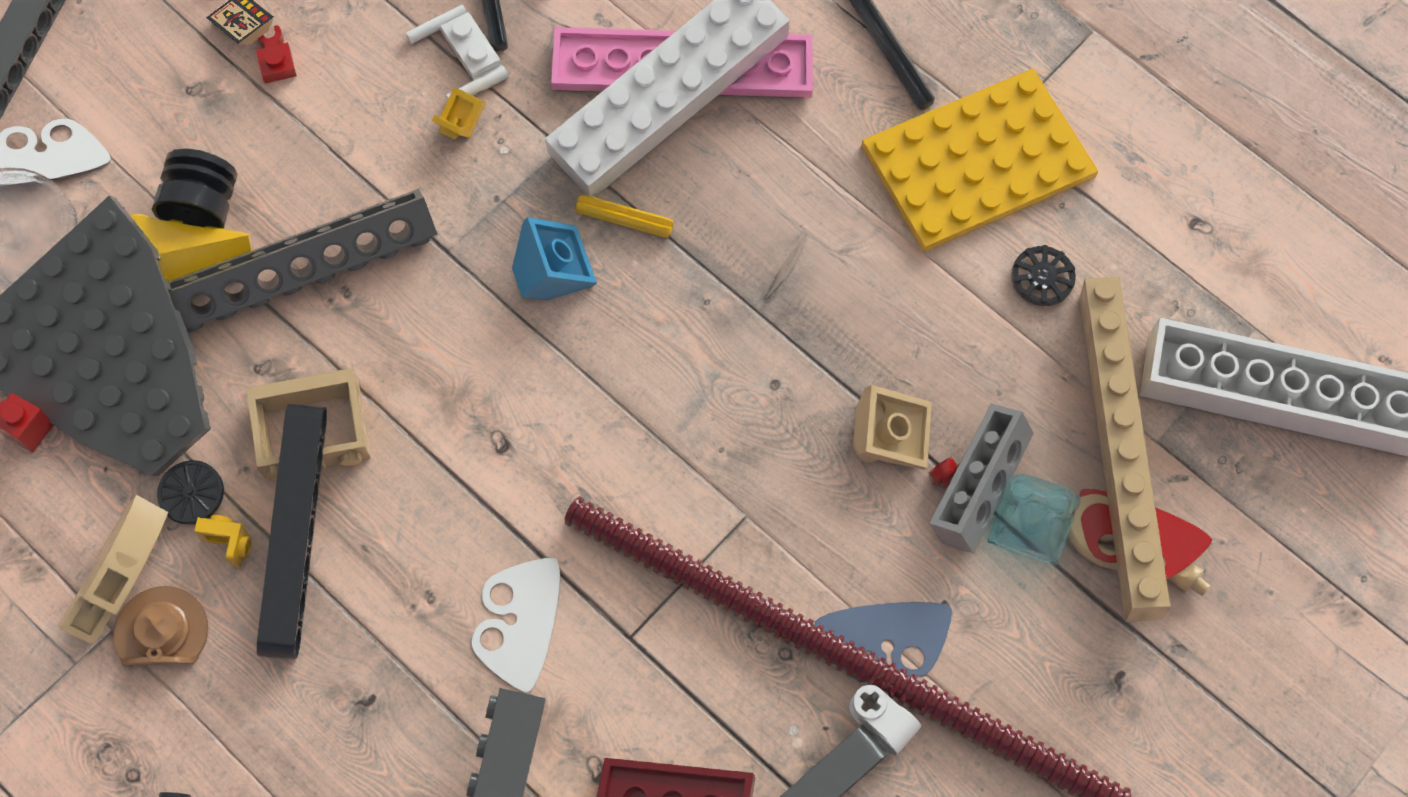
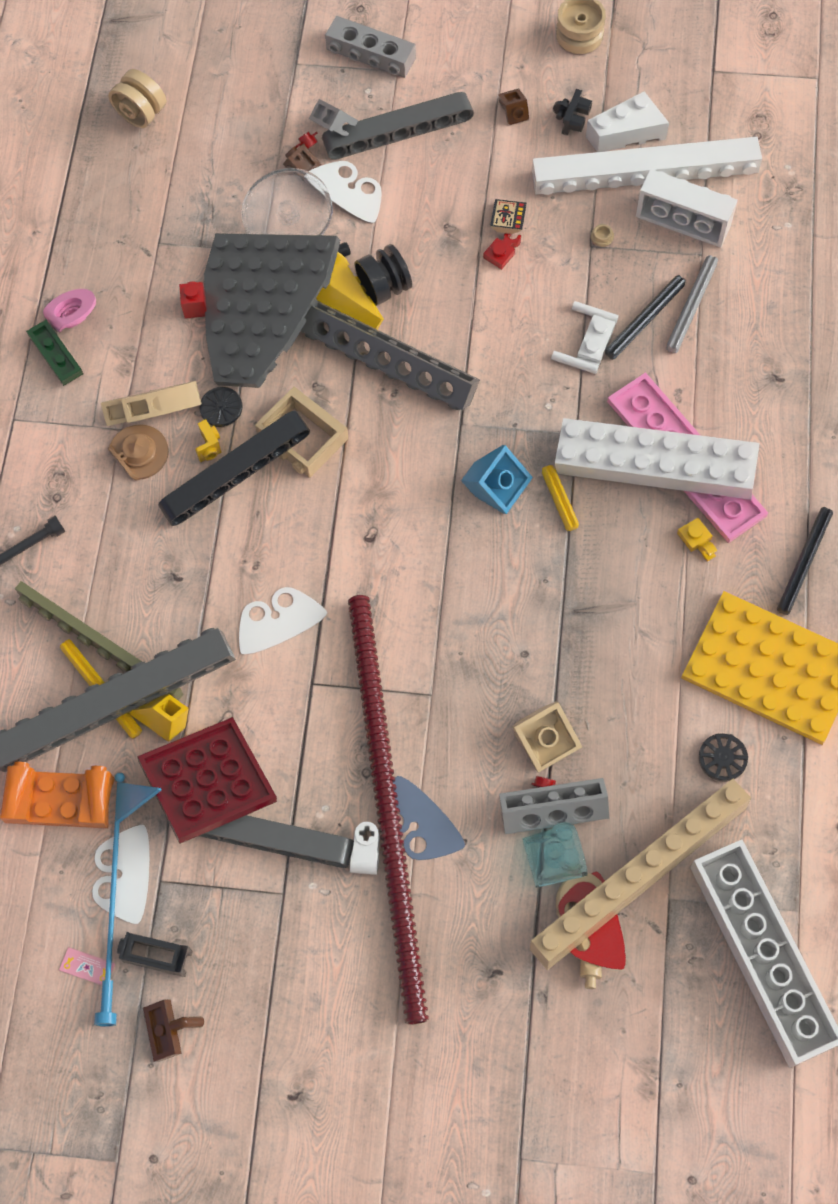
camera: 60 degrees right, 0 degrees up
yellow bracket [431,87,486,140] -> none
none -> yellow plate [677,518,717,562]

